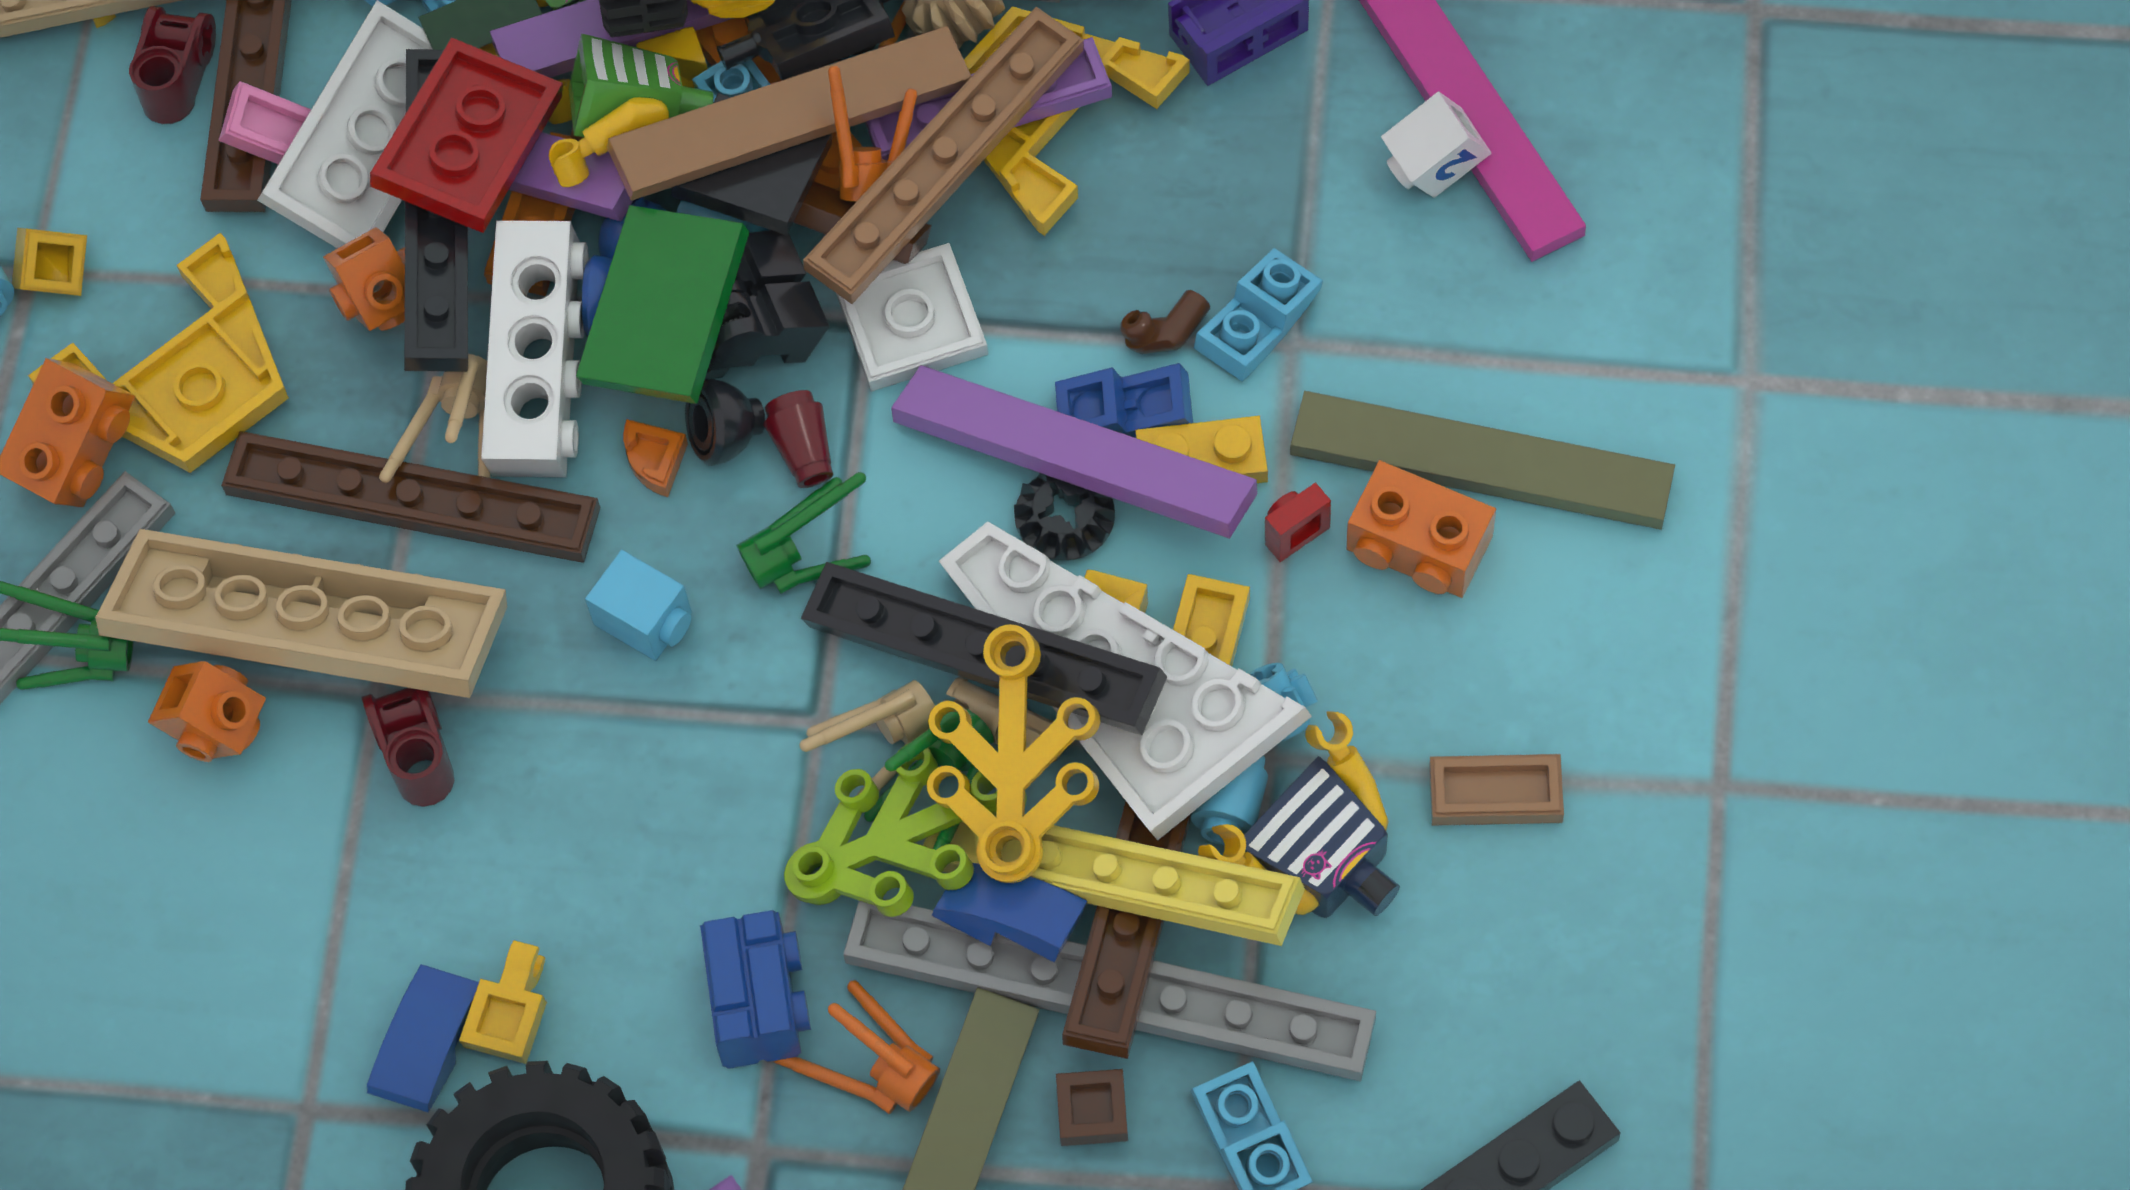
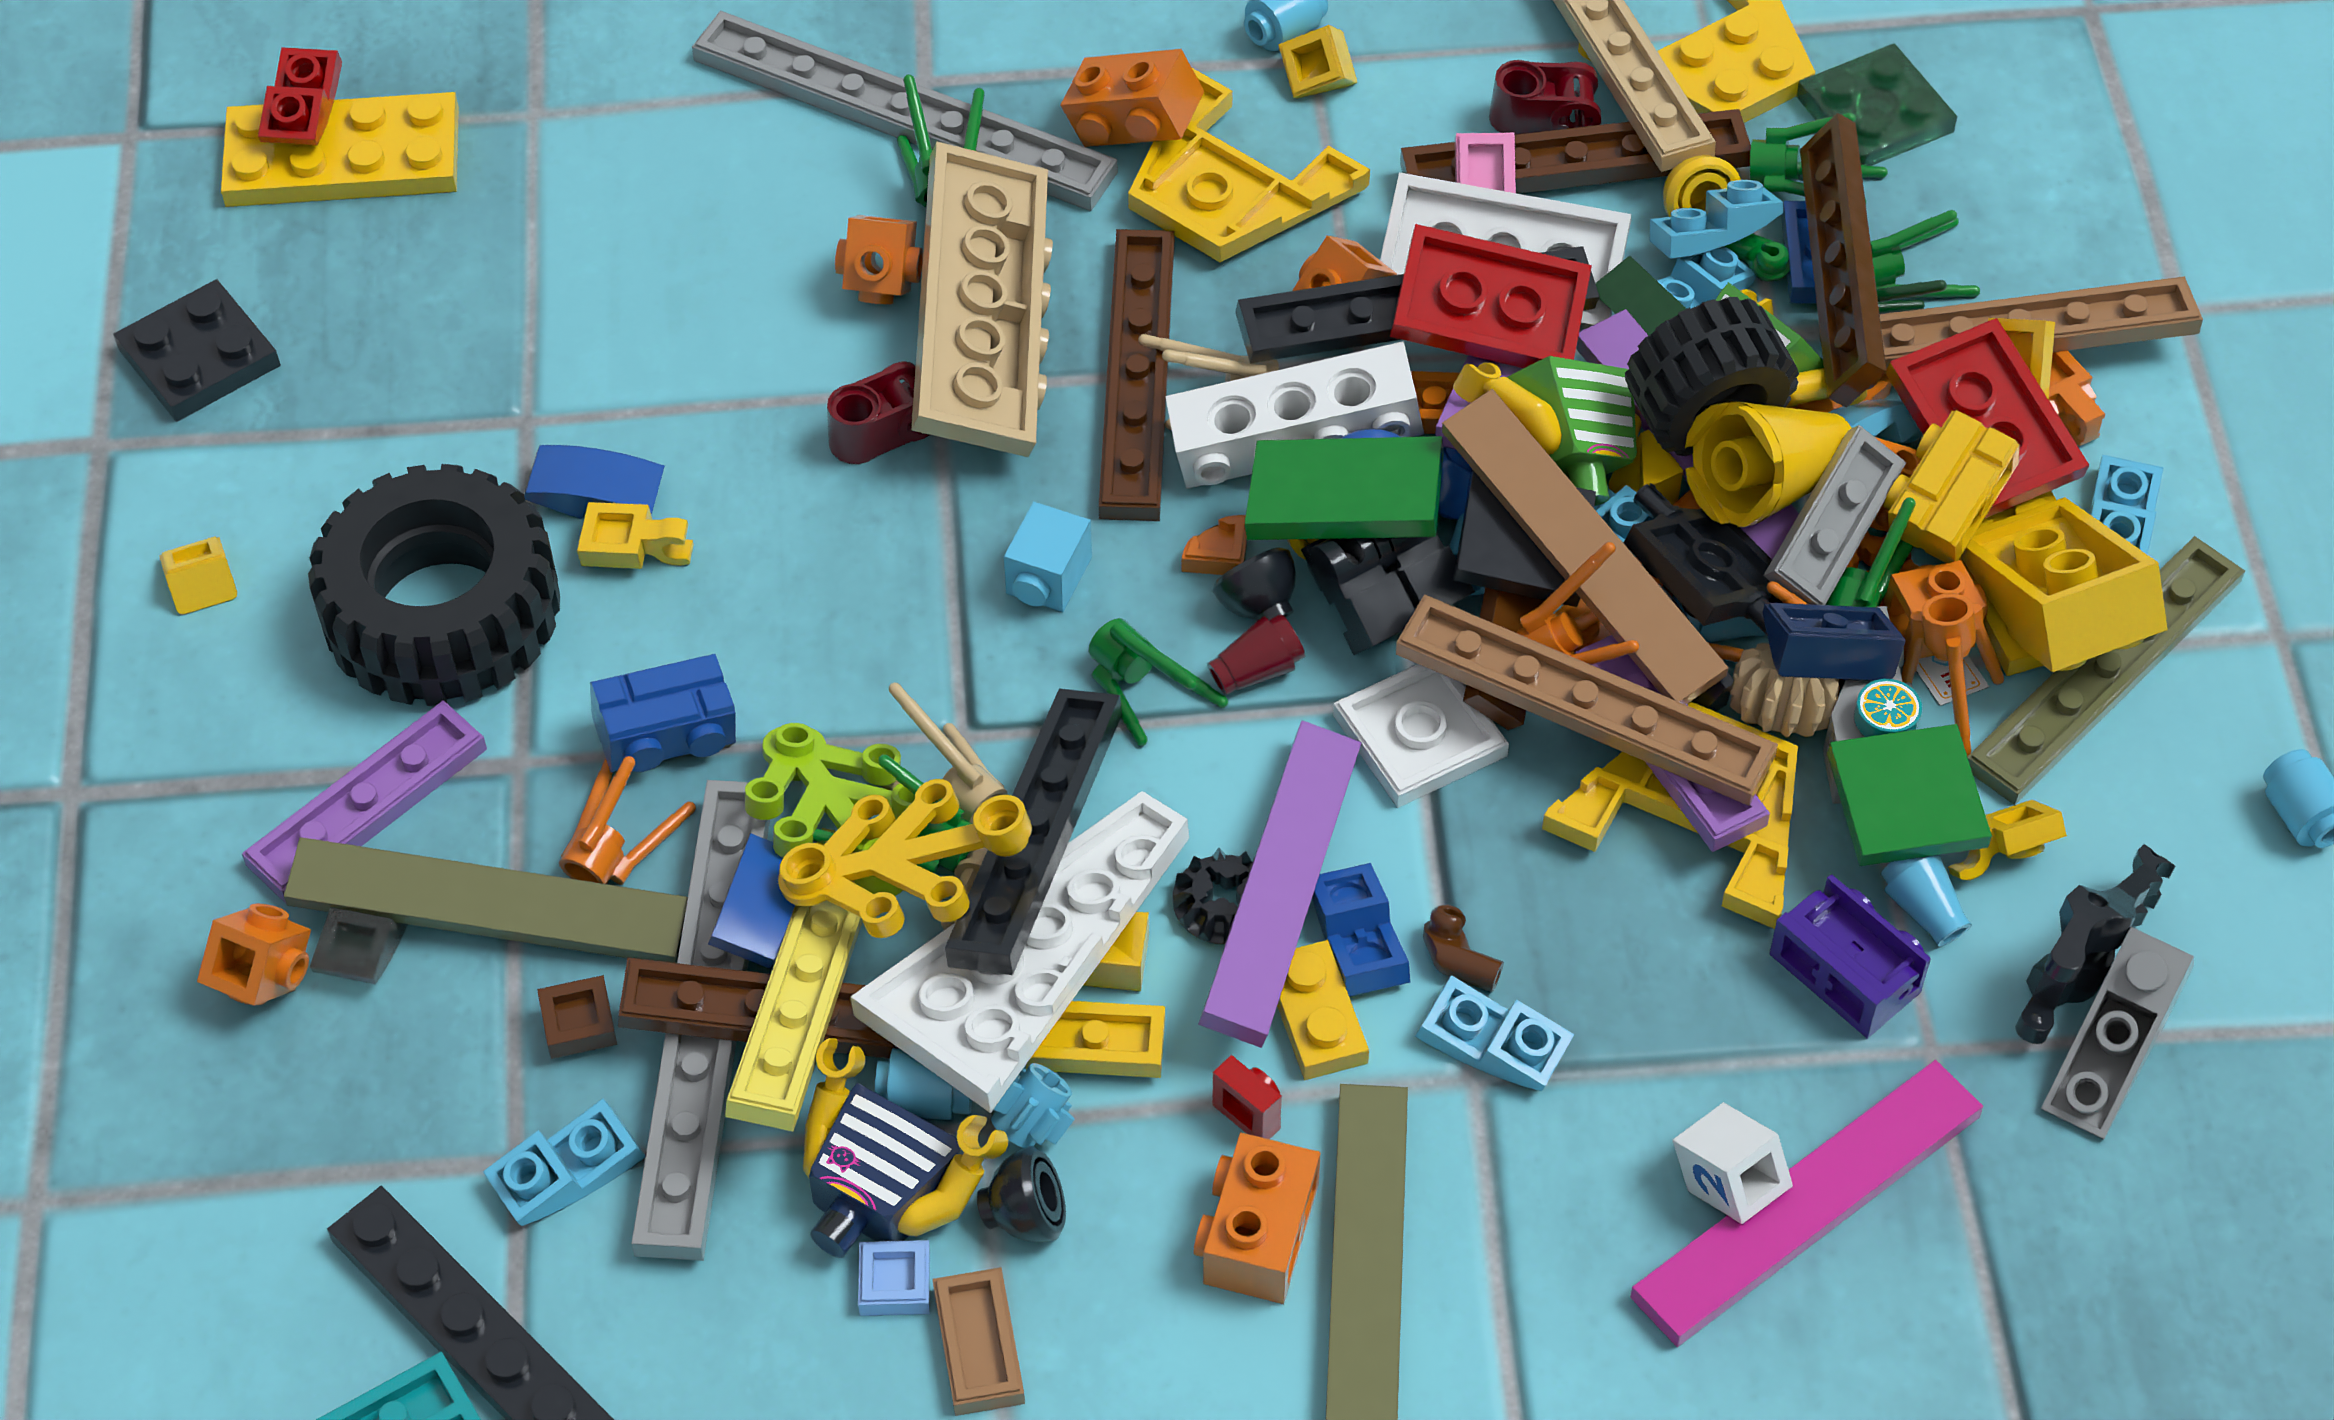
camera: 75 degrees right, 10 degrees down
none -> light blue tile [858,1240,930,1316]
none -> black brick [977,1146,1066,1243]

